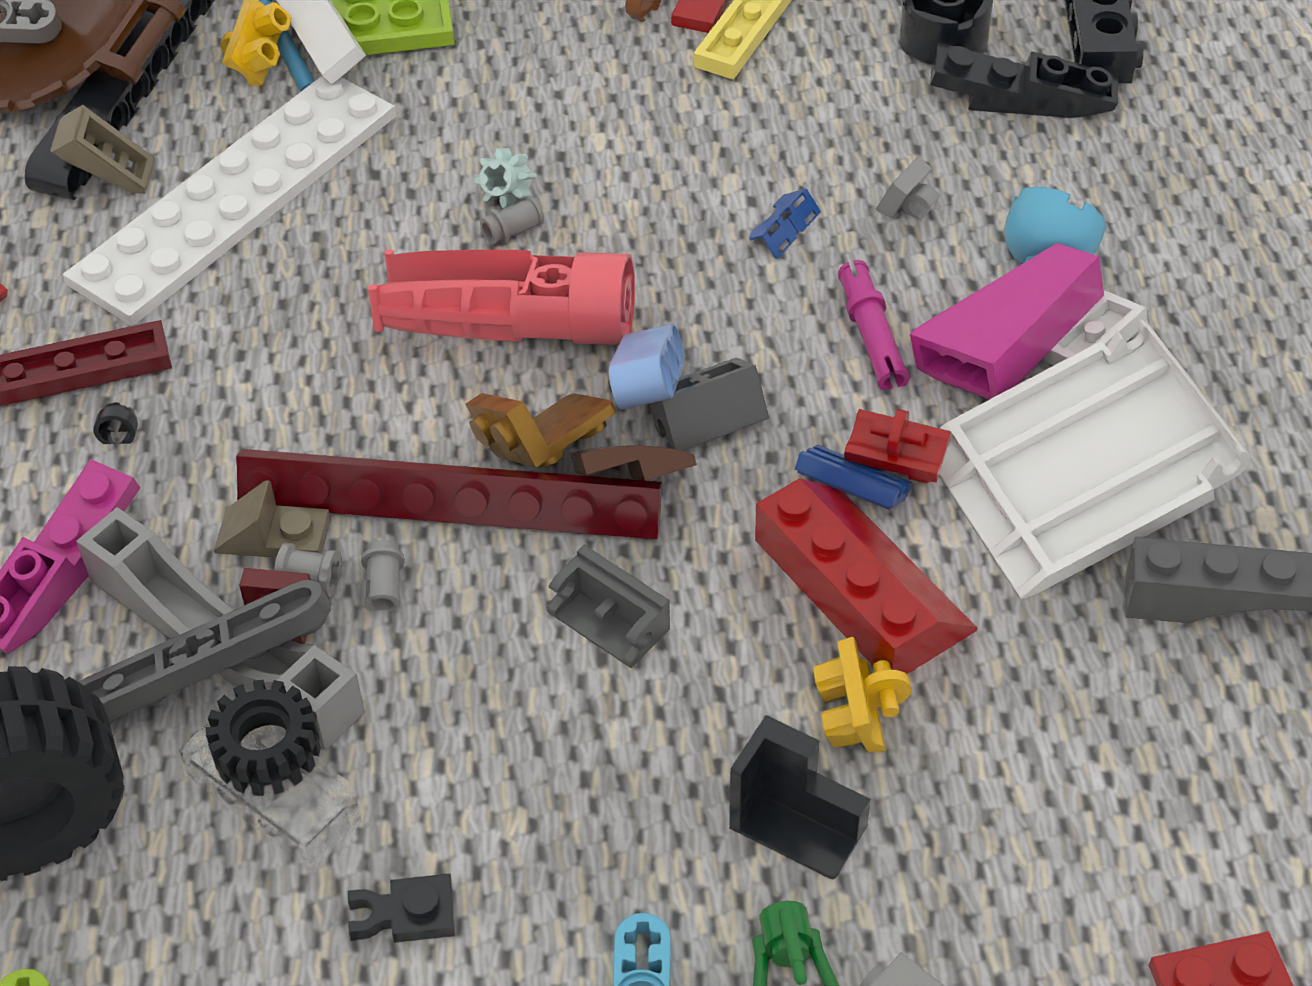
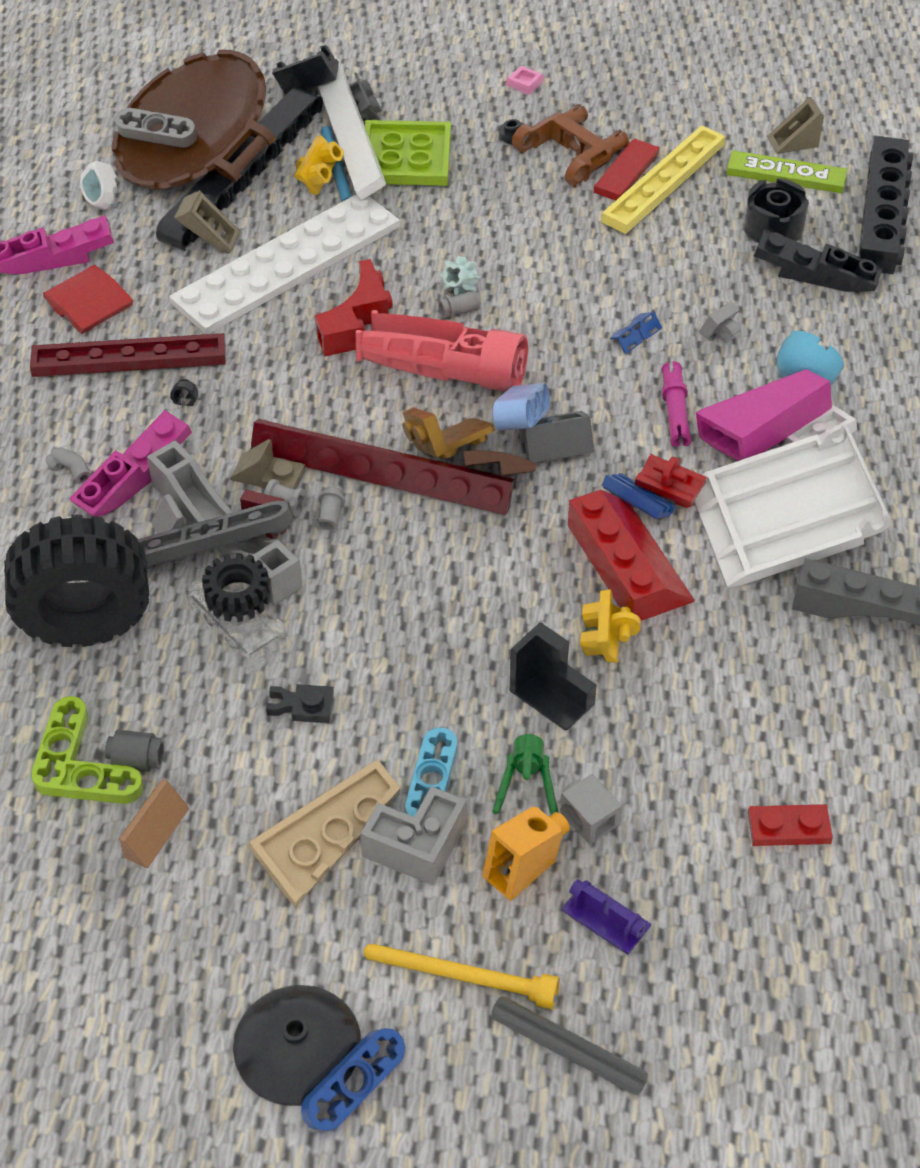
camera: 10 degrees right, 0 degrees up
dark grey hinge [546,545,670,668] -> none
none -> light grey slope [151,494,185,534]
none -> red arch [315,259,393,357]

